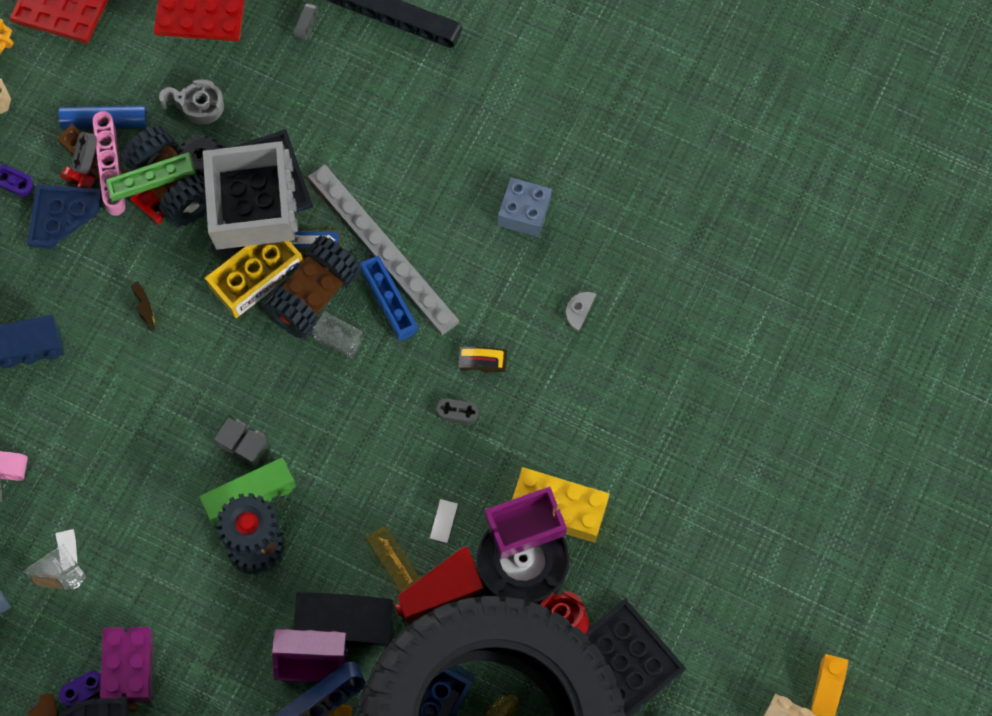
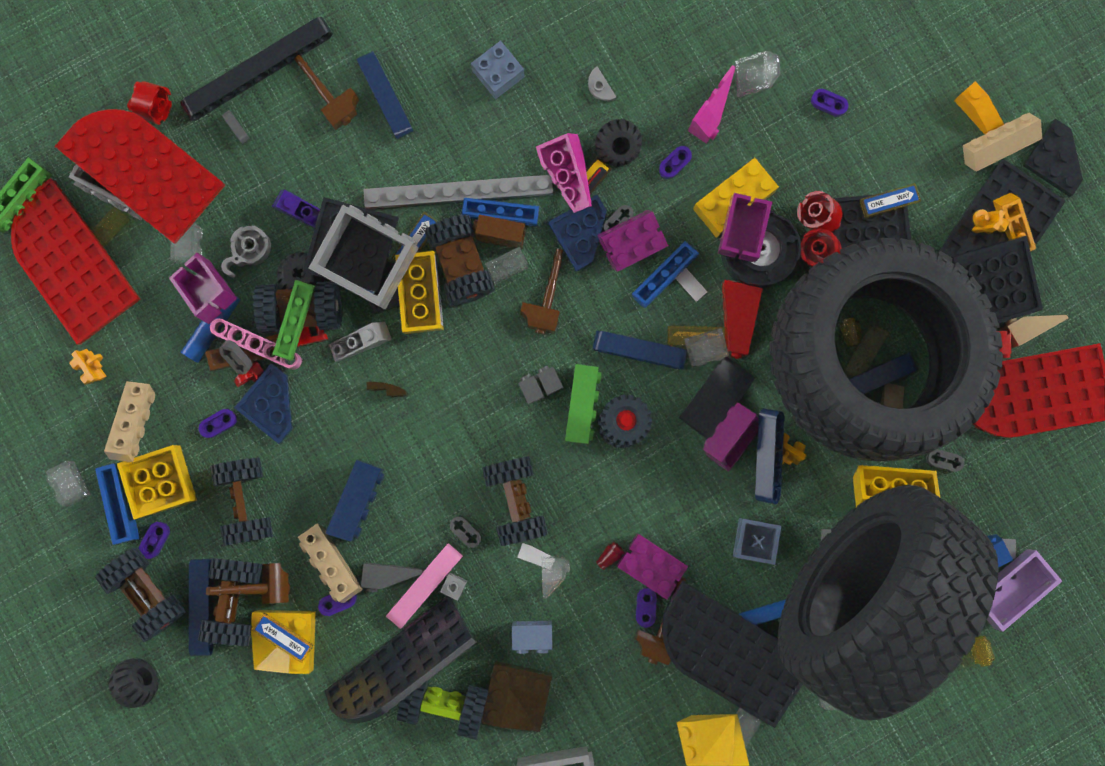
camera: 55 degrees left, 15 degrees up
none -> magenta piece [169,253,237,324]
none -> clear brick [170,222,202,264]
none -> dark purple slope [272,189,320,229]
none -> reddish brown piece [294,55,359,130]
none -> light grey slope [329,322,392,362]
none -> dark blue beam [356,51,414,140]
none -> dark grey beam [450,516,481,548]
none -> reddish brown brick [473,214,526,250]
none -> black plate [482,456,548,546]
none -> reddish brown piece [521,249,563,335]
none -> dark pink wedge [536,133,592,213]
none -> dark blue plate [548,195,607,272]
none -> dark blue beam [592,331,688,370]
none -> black wheel [595,119,642,166]
none -> dark red cone [596,541,624,570]
none -> magenta piece [597,210,668,272]
none -> blue brick [632,241,699,308]
none -> dark purple plate [659,146,692,179]
none -> clear brick [684,328,729,366]
none -> dark pink wedge [688,65,735,144]
none -> clear slope [735,50,780,98]
none -> red brick [797,191,842,232]
none -> dark purple plate [811,89,849,117]
none -> tile [859,183,921,218]

